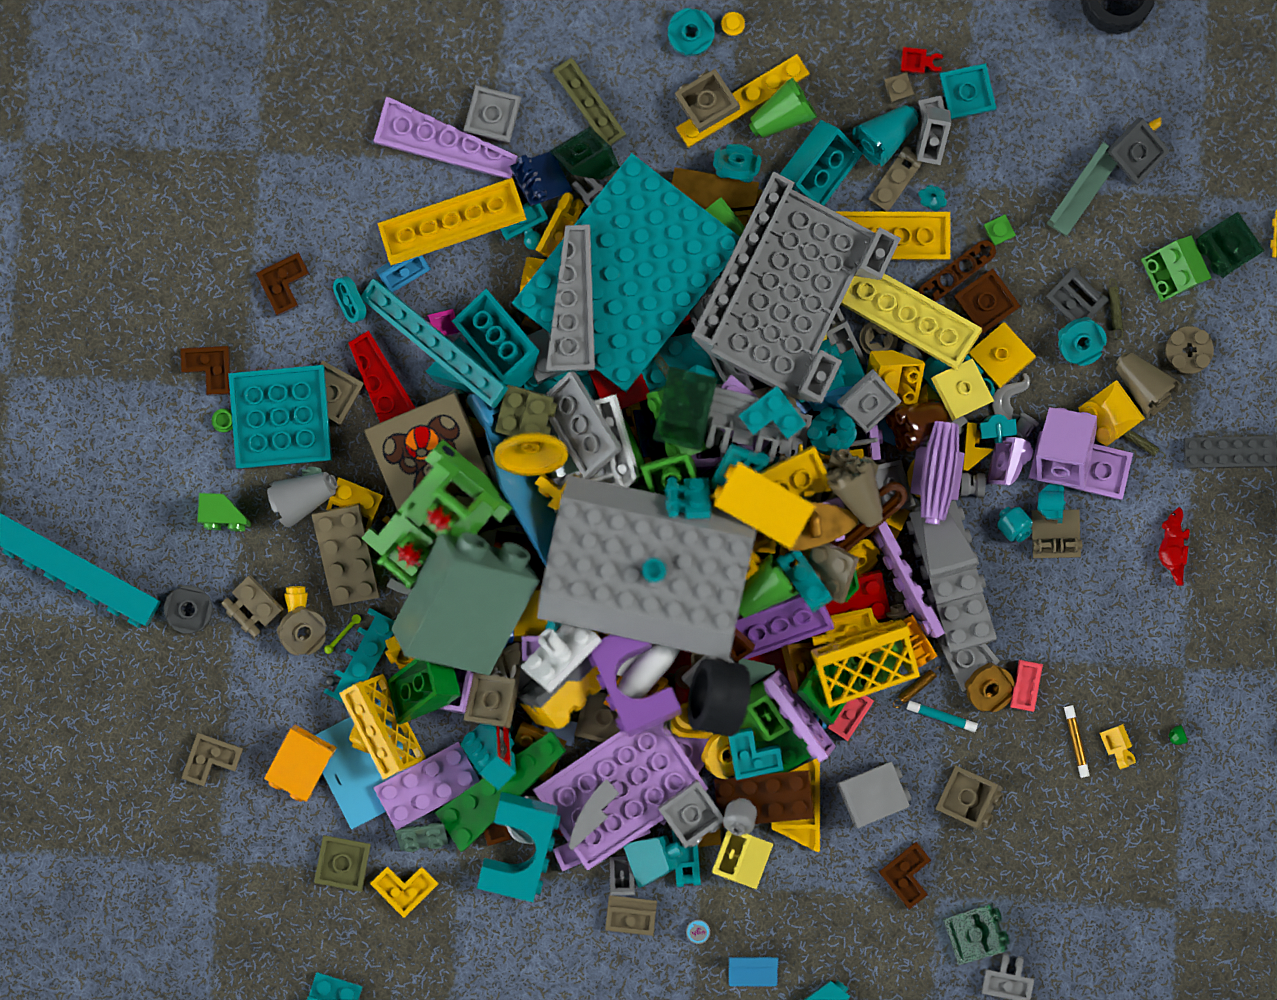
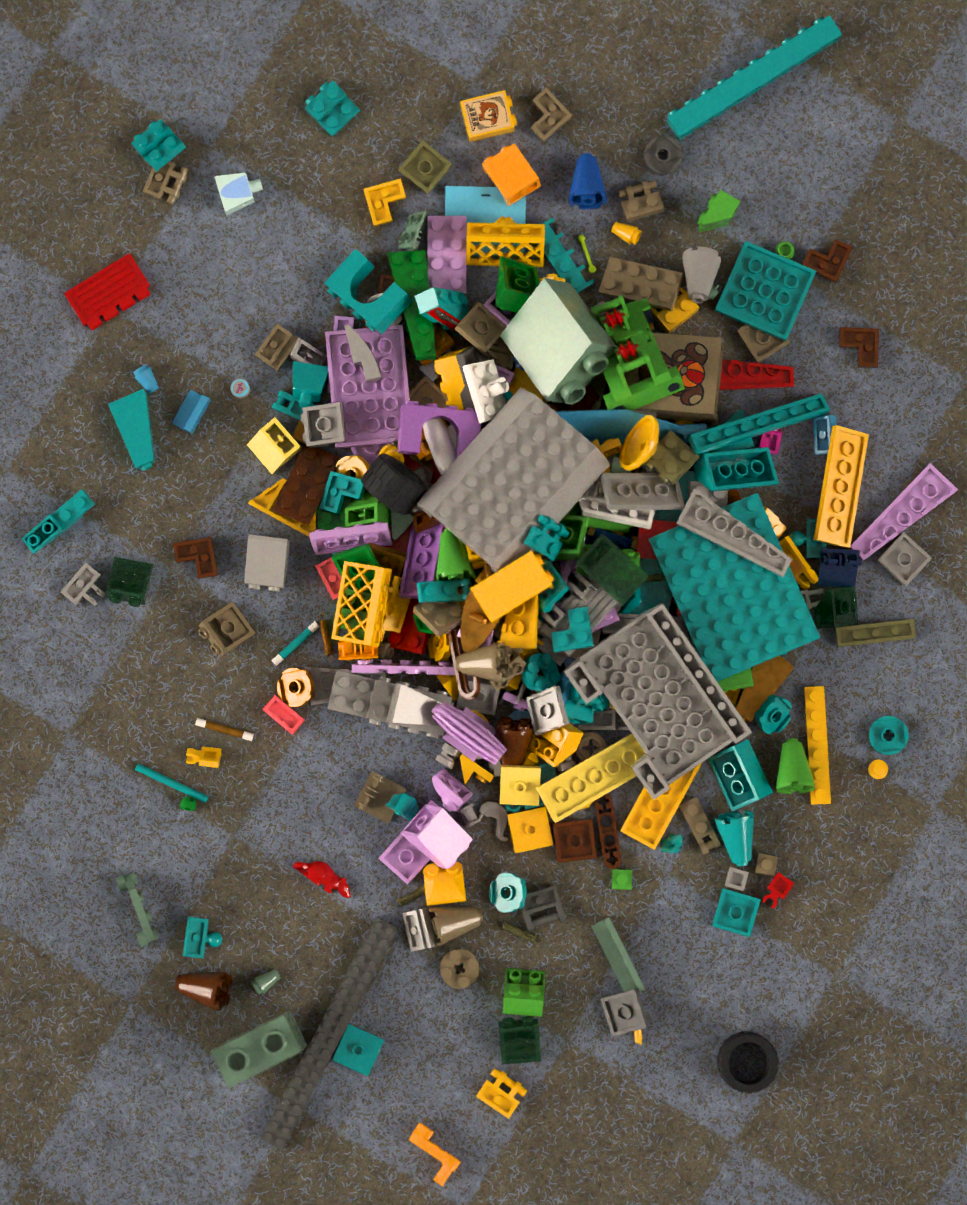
camera: 120 degrees right, 0 degrees up
dark tan plate [277,606,327,656] -> none
teal plate [333,276,366,323] -> none
teal plate [642,558,667,583] -> none
dark tan plate [675,69,740,133] -> none
light grey head [723,798,757,836] -> none
light grey brick [916,106,951,165] -> none
teal piece [977,414,1017,443] -> none
teal head [997,507,1033,543] -> none
none -> teal bar [135,763,209,803]
none -> light grey plate [402,908,436,952]
none -> brick [460,90,517,142]
none -> blue cone [568,153,607,210]

